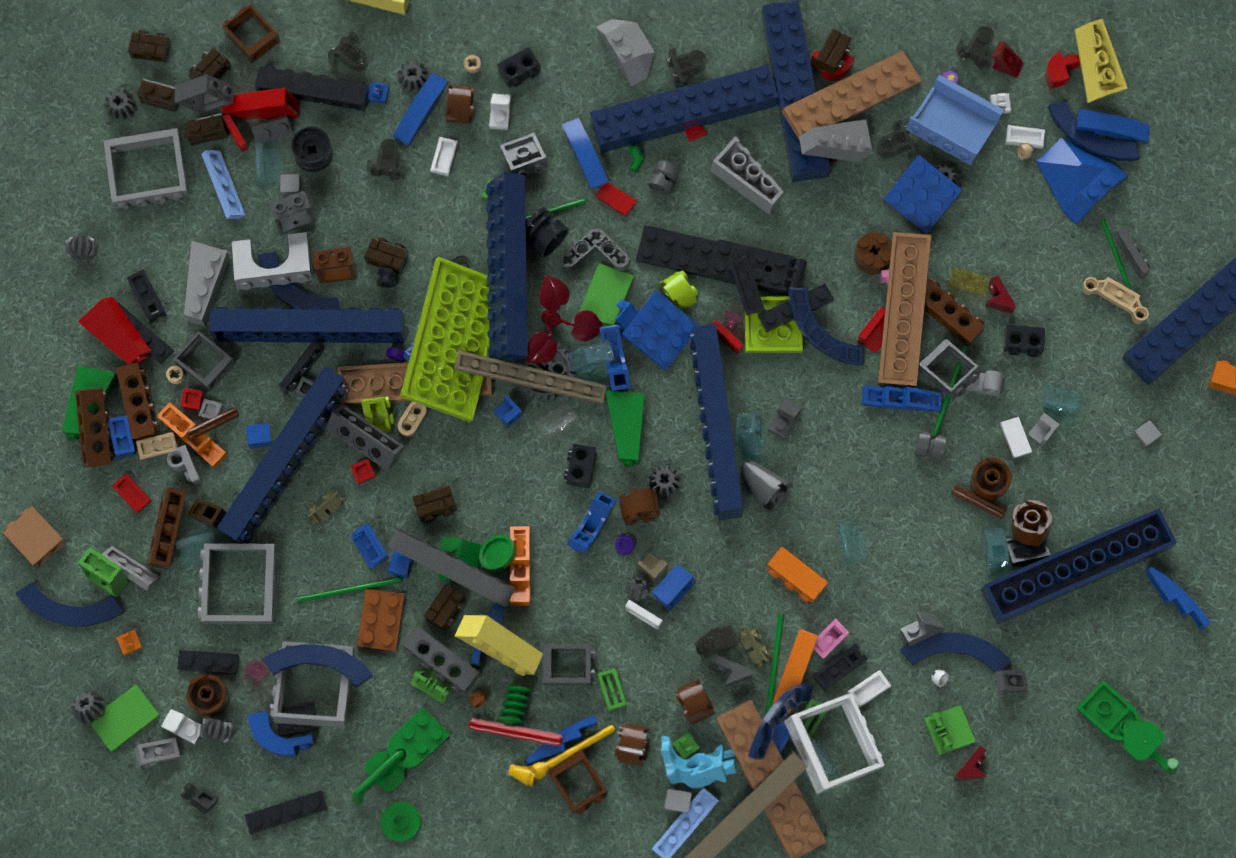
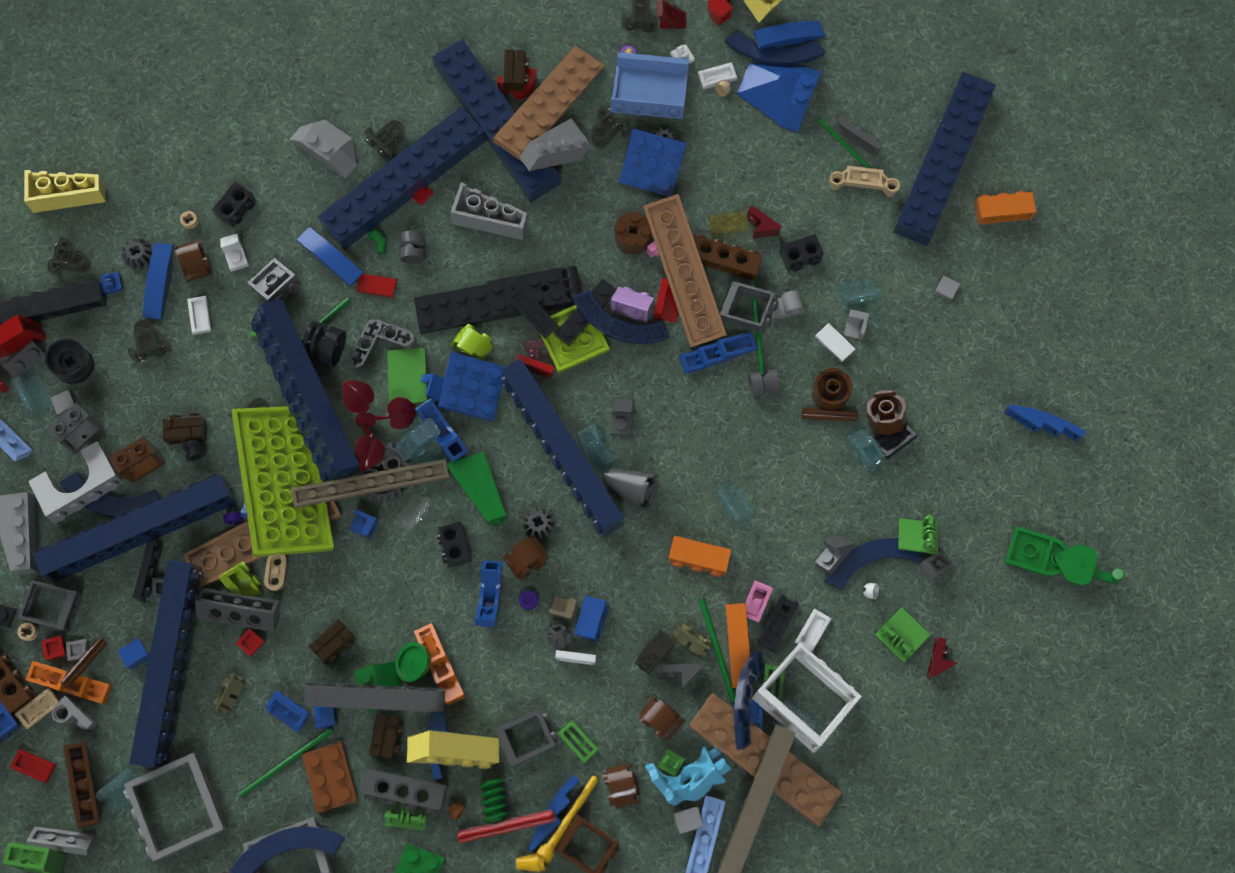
camera: 25 degrees left, 0 degrees up
dark brown brick [187,498,227,531] -> none
dark blue brick [981,508,1177,625] -> none
none -> lavender slope [611,287,654,324]
none -> bright green hinge [898,514,938,555]

